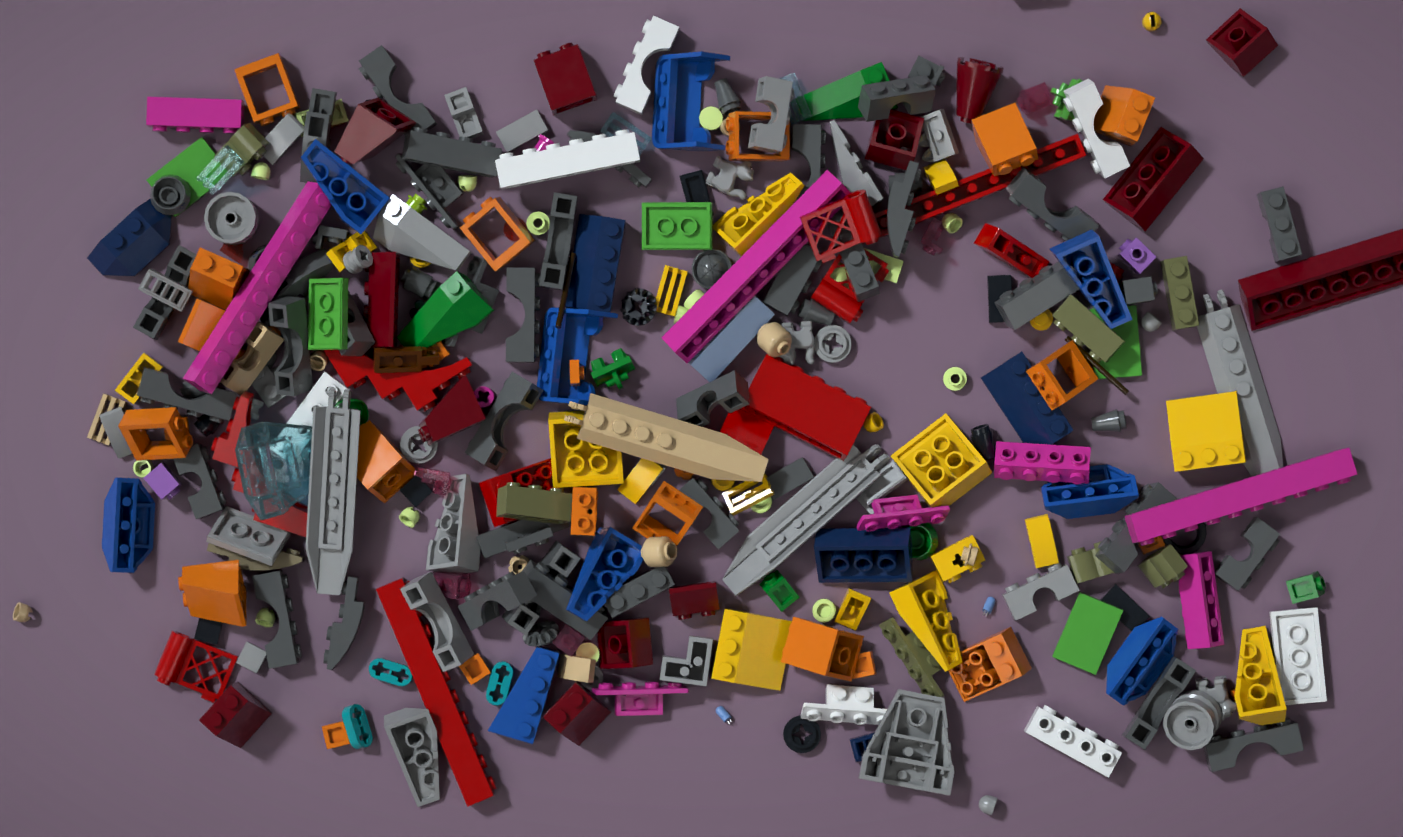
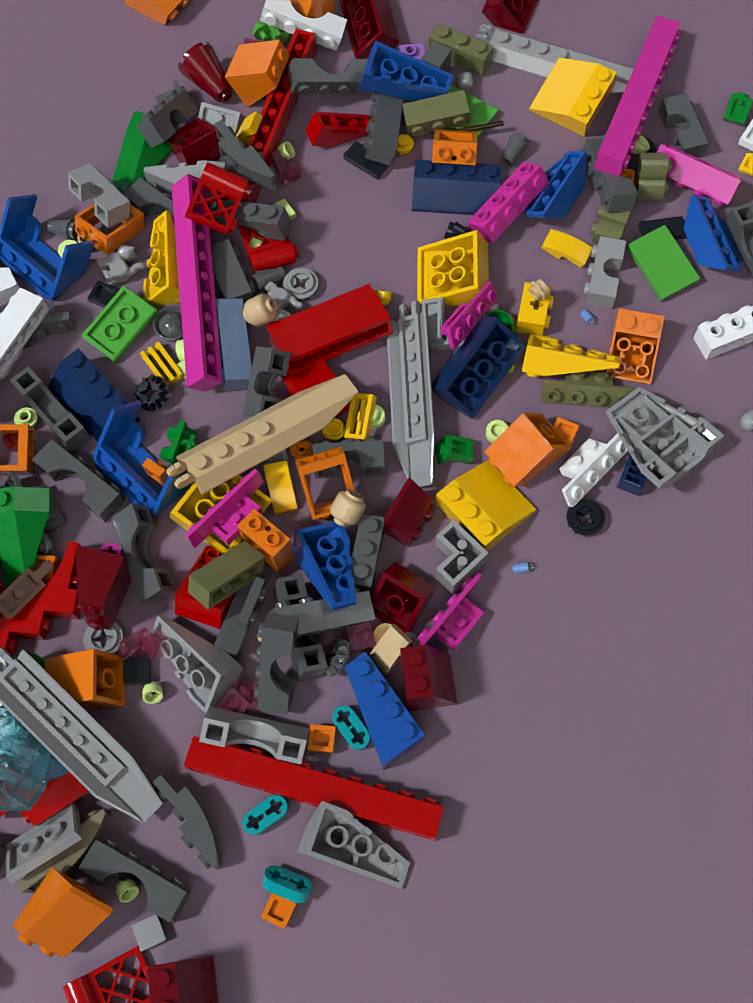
camera: 45 degrees left, 20 degrees down
black tile [194,618,223,645] -> none
dark brown axle [555,252,576,329] -> none
dark grey tile [767,457,814,500] -> none
yellow slope [834,588,871,631] -> none
yellowish green plate [943,367,967,391] -> none
none -> dark pink bracket [185,469,263,548]
none -> yellowish green hinge [633,135,650,155]

